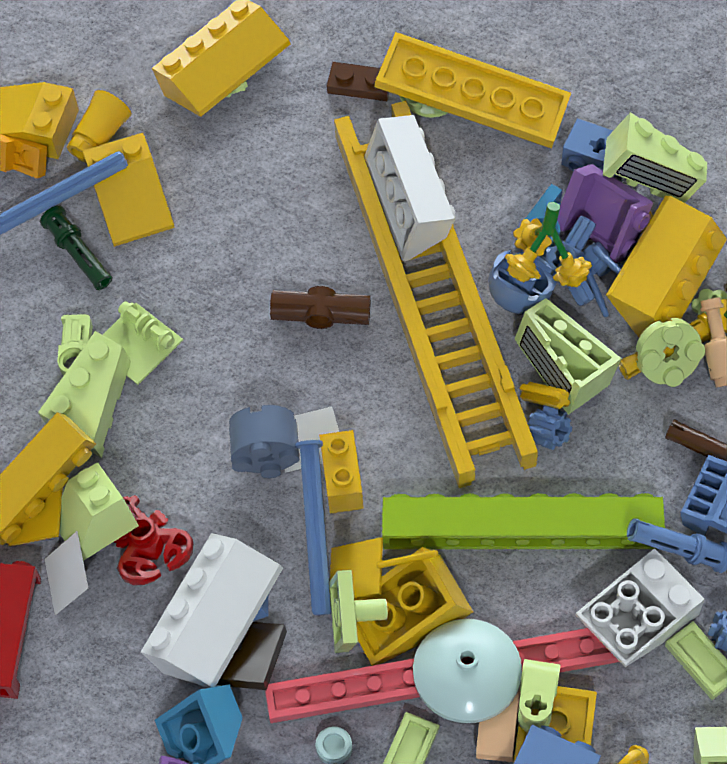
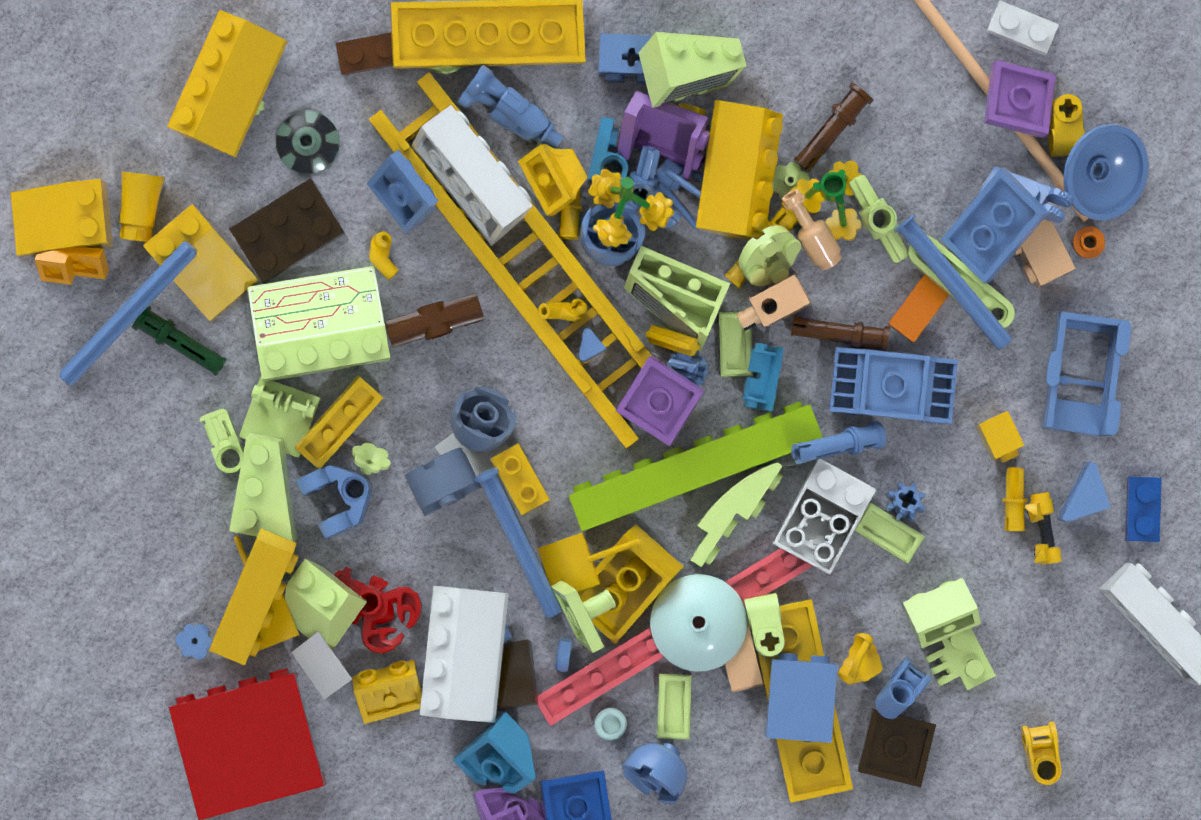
camera: 25 degrees left, 25 degrees up
none -> dark brown plate [229,178,345,284]
none -> yellowish green slope [247,266,390,382]
none -> dish [276,111,340,174]
none -> yellow plate [294,375,383,469]
none -> medium blue piece [296,465,373,539]
none -> yellowish green plant [352,442,391,475]
none -> yellow bracket [352,660,422,724]
none -> medium blue plate [367,150,438,234]
none -> yellow arm [369,231,400,281]
none -> sand blue cylinder [450,387,517,452]
none -> medium blue piece [455,65,563,148]
none -> yellow slope [518,144,588,216]
none -> yellow arm [538,299,588,322]
none -> medium blue tile [555,637,573,672]
none -> yellow axle [558,187,583,240]
none -> medium blue slope [578,328,606,363]
none -> medium lavender plate [616,356,705,446]
none -> yellowish green slope [690,462,784,567]
none -> yellowish green tile [719,312,753,377]
none -> light nougat torso [736,274,812,331]
none -> dark azure hinge [742,343,784,411]

